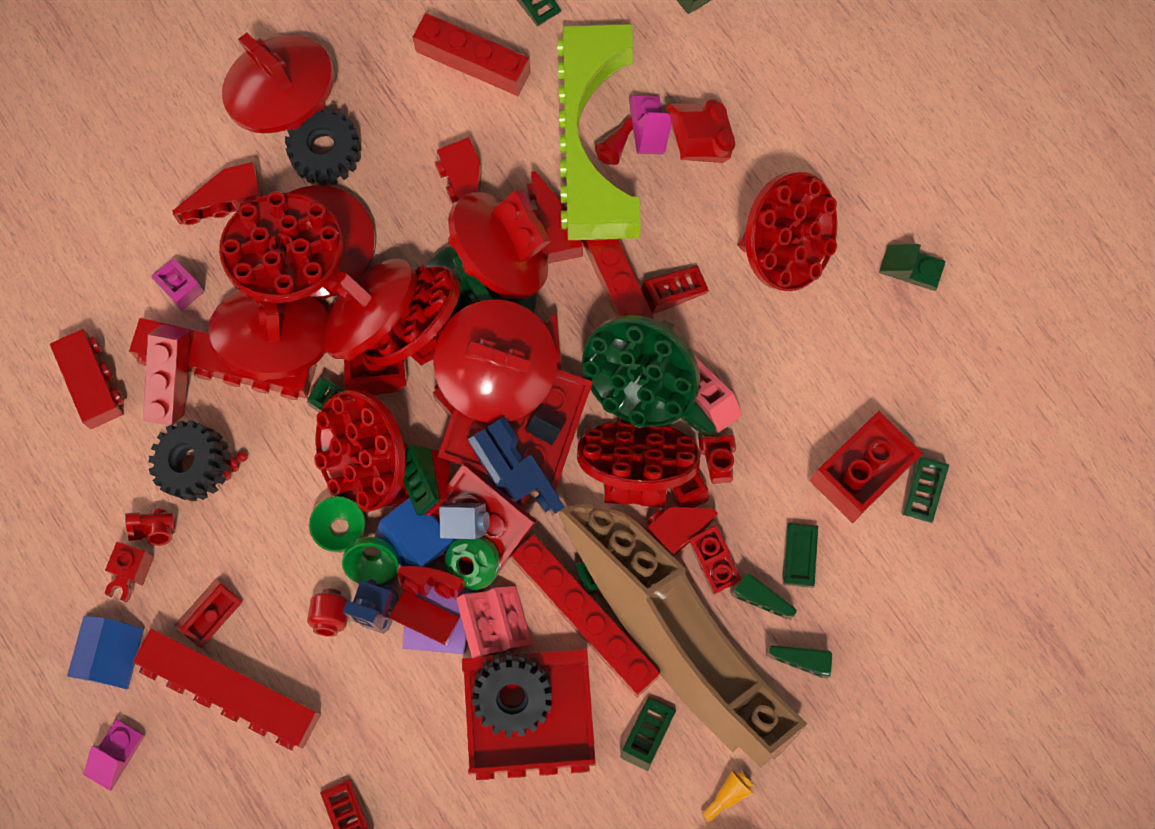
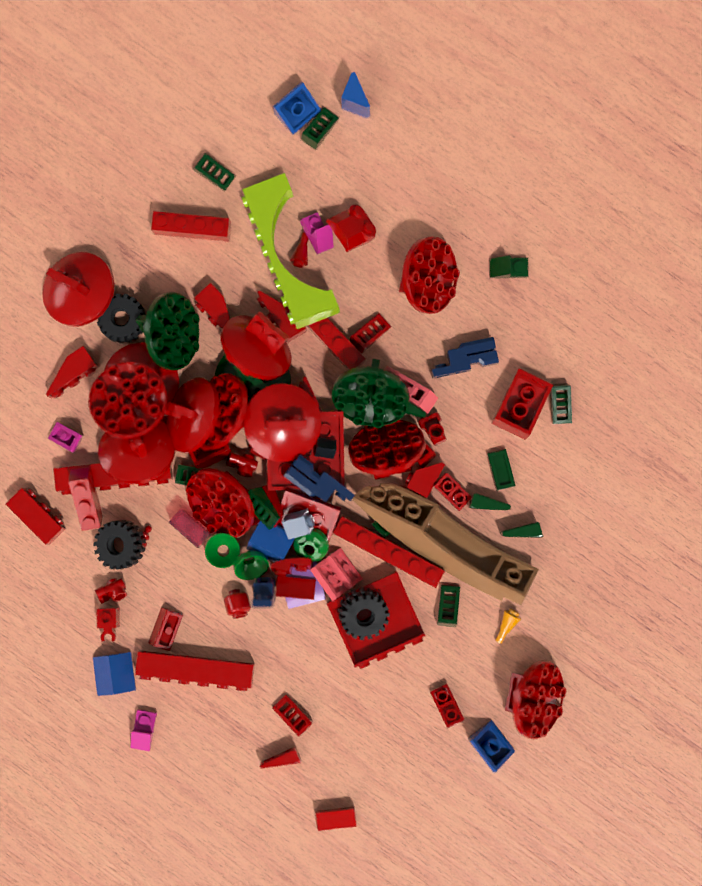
camera: 20 degrees left, 10 degrees up
none -> dark green bracket [135,292,200,370]
none -> clear pink brick [168,509,211,548]
none -> red plate [226,452,258,477]
none -> dark blue plate [431,337,499,379]

